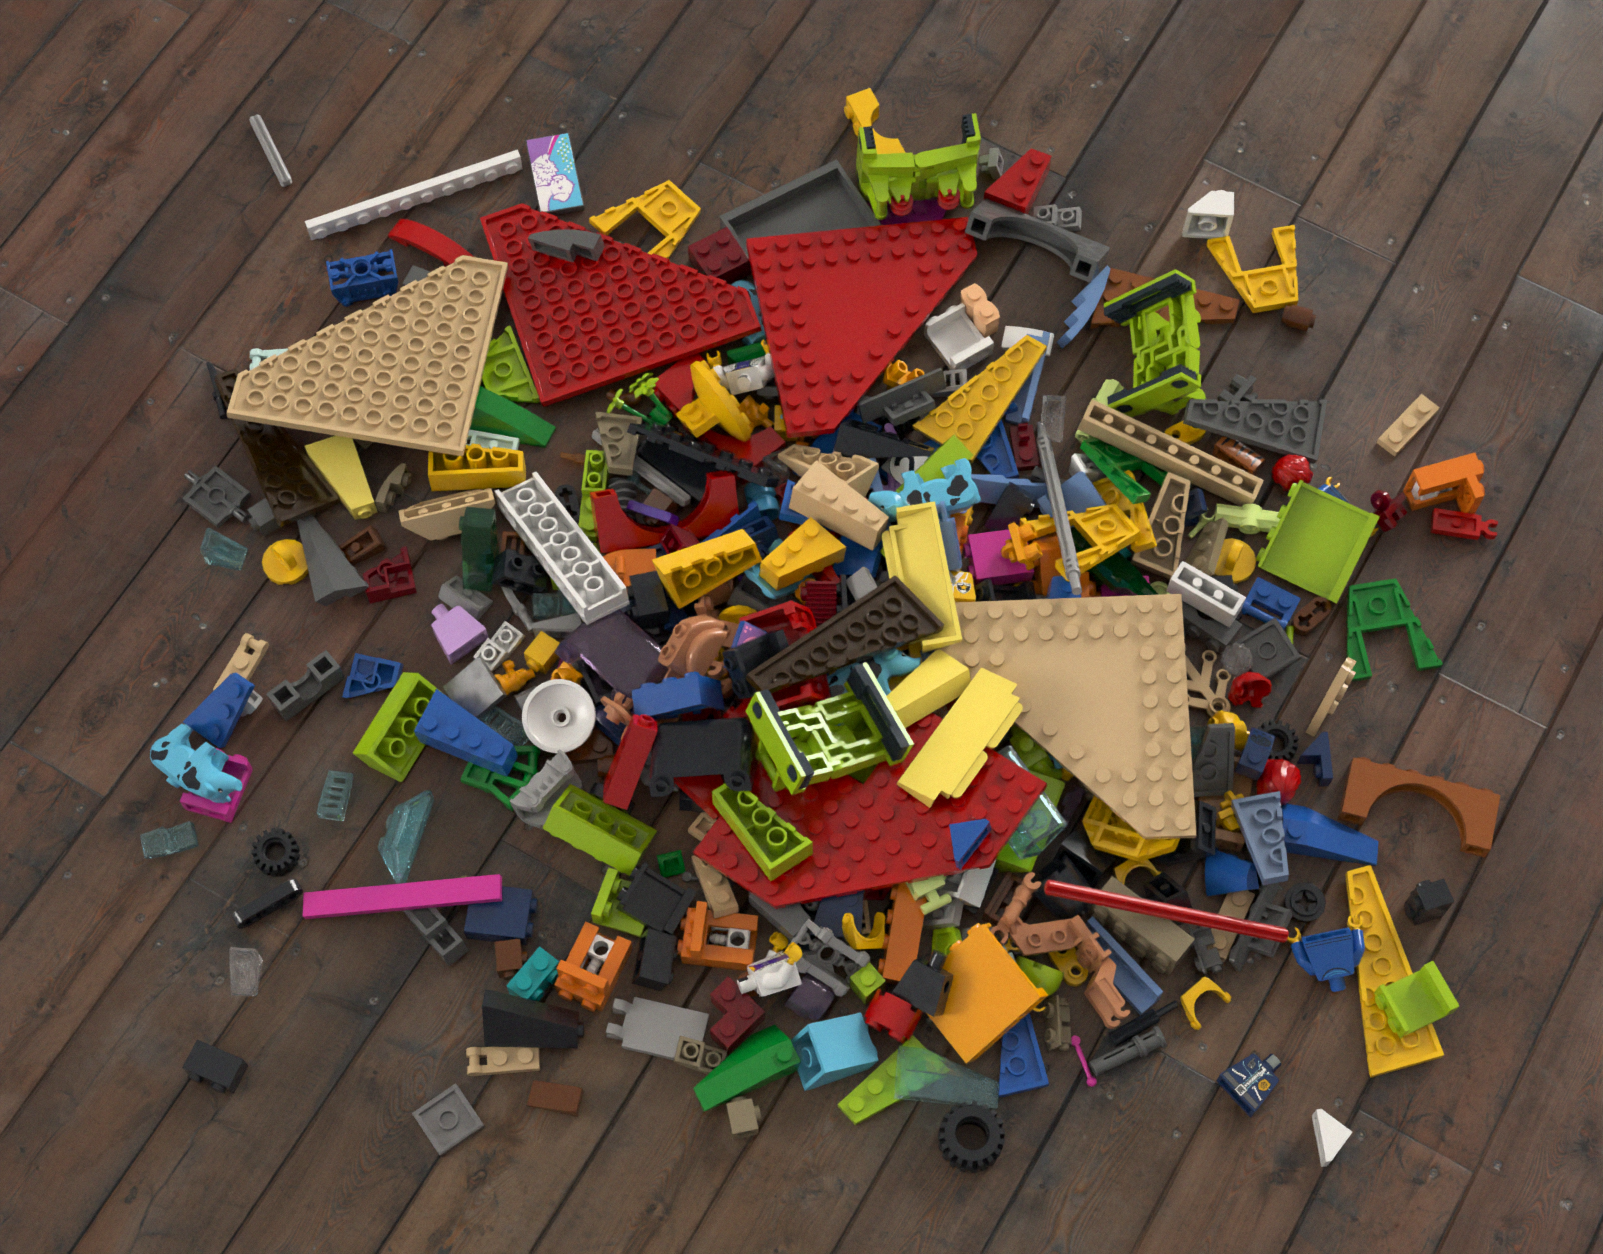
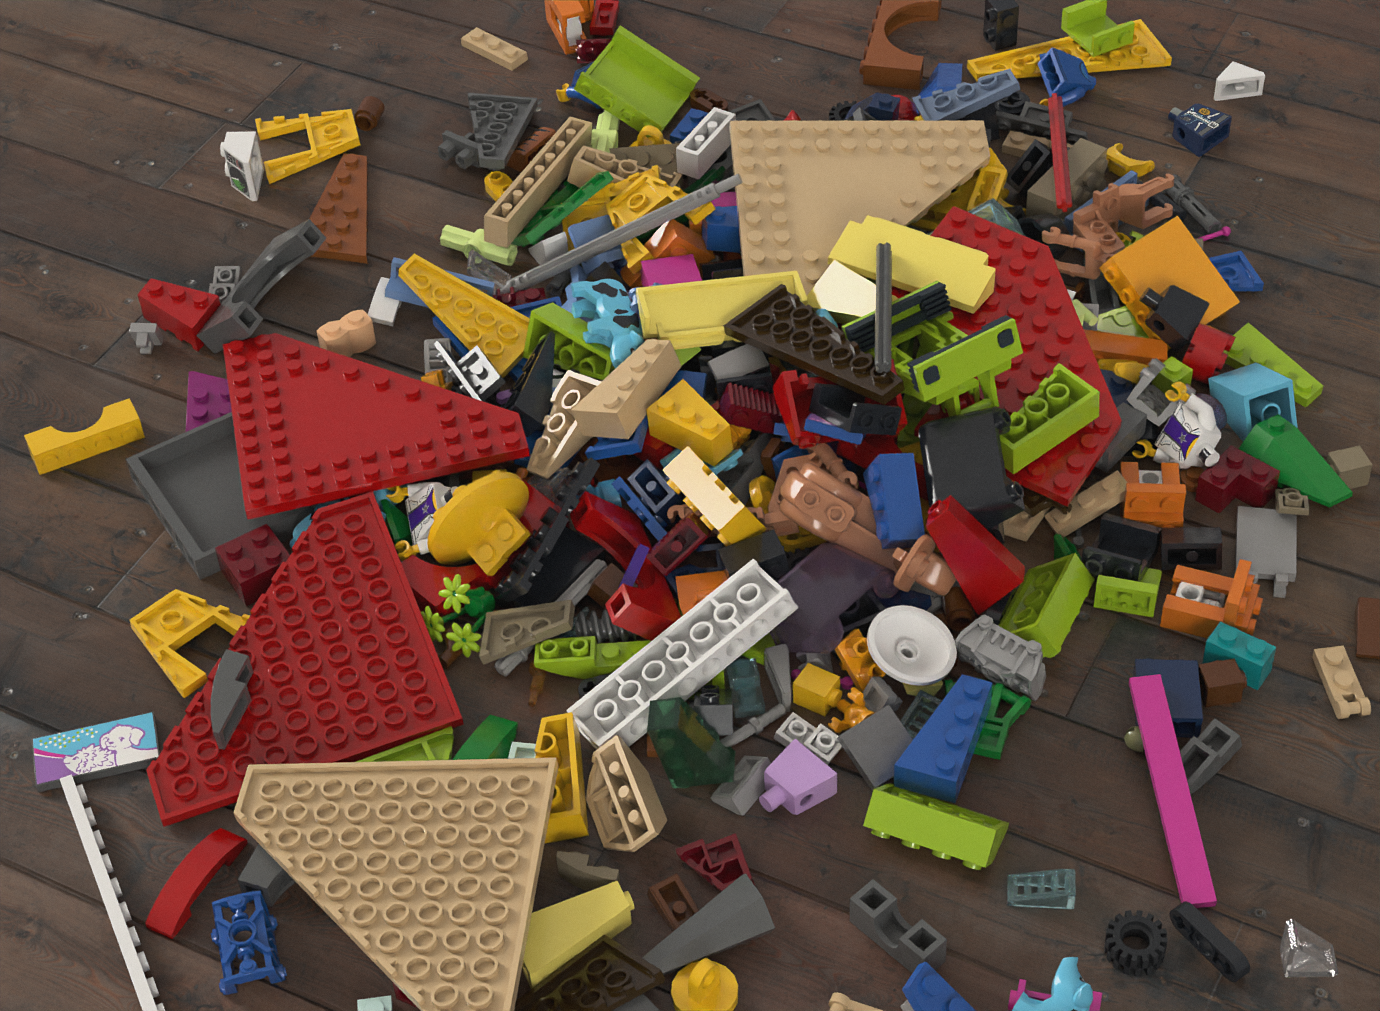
camera: 90 degrees left, 20 degrees down
blue slope [342,653,404,699] -> none
clear light blue wedge [378,790,435,884] -> none
black slope [482,990,584,1049] -> none
lime container [856,113,981,220] -> none
clear light blue wedge [894,1046,999,1109] -> none
white panel [924,303,994,370] -> none
black tyre [938,1101,1005,1173] -> none
blue slope [949,819,991,870] -> none
light orange hips [1001,522,1043,571] -> none
medium blue slope [1056,265,1111,349] -> none
lime container [1104,269,1206,418] -> none
blue slope [1205,847,1259,896] -> none
red hair [1271,455,1313,492] -> none
dark blue slope [1297,732,1333,787] -> none
tan wing [1306,657,1357,737] -> none
green wing [1346,578,1443,682] -> none
none -> dark grey axle [875,242,892,373]

